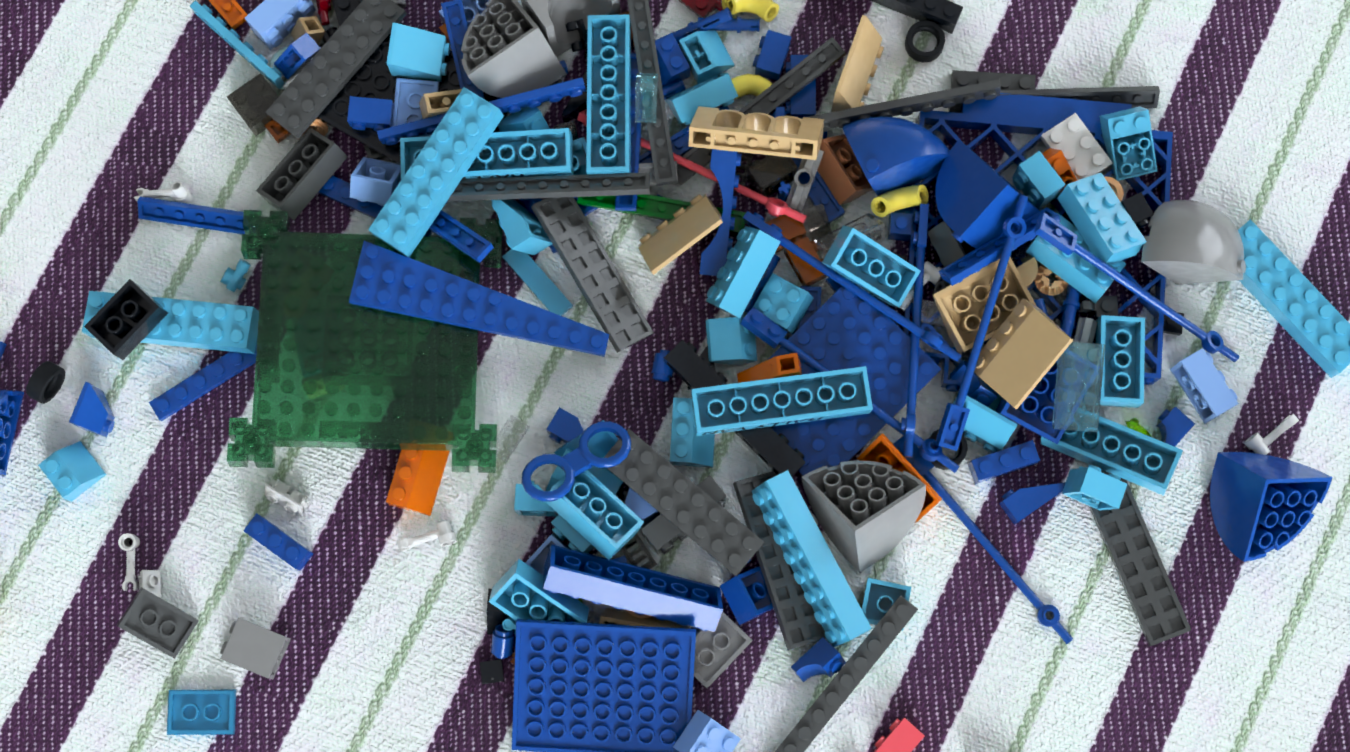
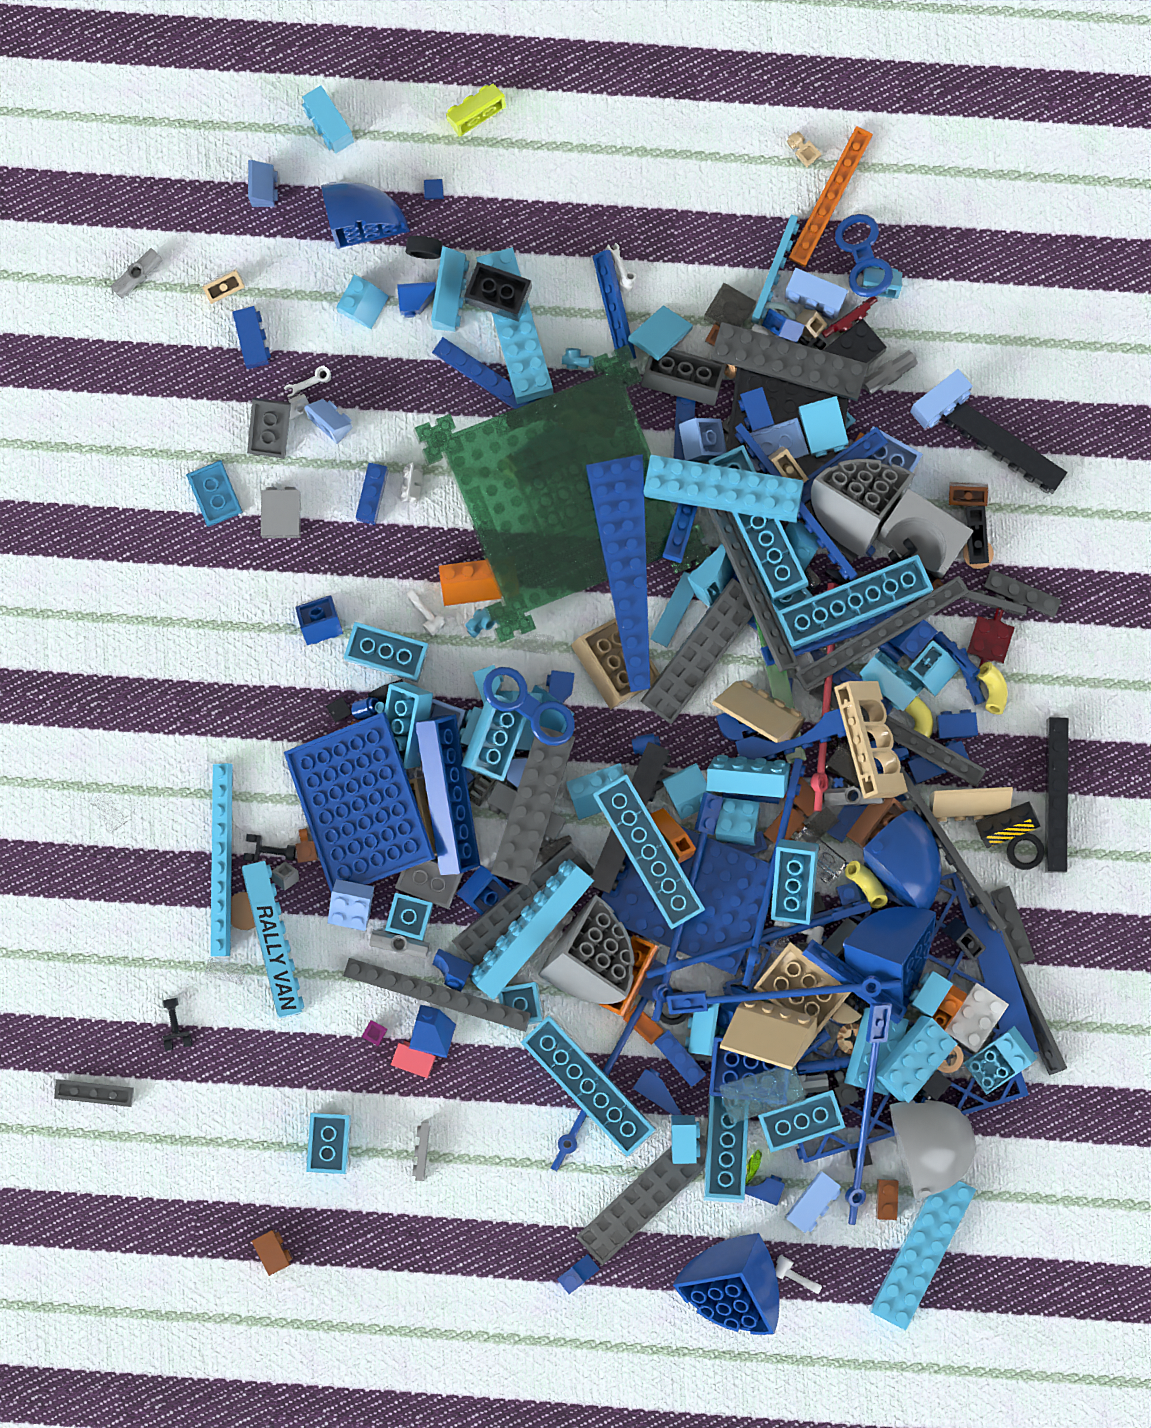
camera: 70 degrees right, 5 degrees up
clear light blue slope [635,73,658,123] -> none
none -> blue brick [232,306,271,370]
none -> blue slope [295,595,343,646]
none -> light blue slope [304,399,353,444]
none -> medium azure brick [343,622,429,683]
none -> light grey piece [369,929,430,959]
none -> medium azure brick [385,893,434,941]
none -> blue slope [409,1004,456,1058]
none -> medium azure slope [431,246,469,332]
none -> medium azure plate [465,607,496,638]
none -> medium azure brick [520,1015,657,1157]
none -> clear smoke slope [537,835,572,864]
none -> blue arch [557,1254,600,1295]
none -> tan slope [571,618,660,710]
none -> orange tile [623,1005,664,1045]
none -> medium azure tile [628,305,693,361]
none -> blue brick [716,713,757,742]
none -> dark orange brick [876,1179,899,1220]
none -> black slope [943,917,986,962]
none -> black brick [975,801,1041,848]

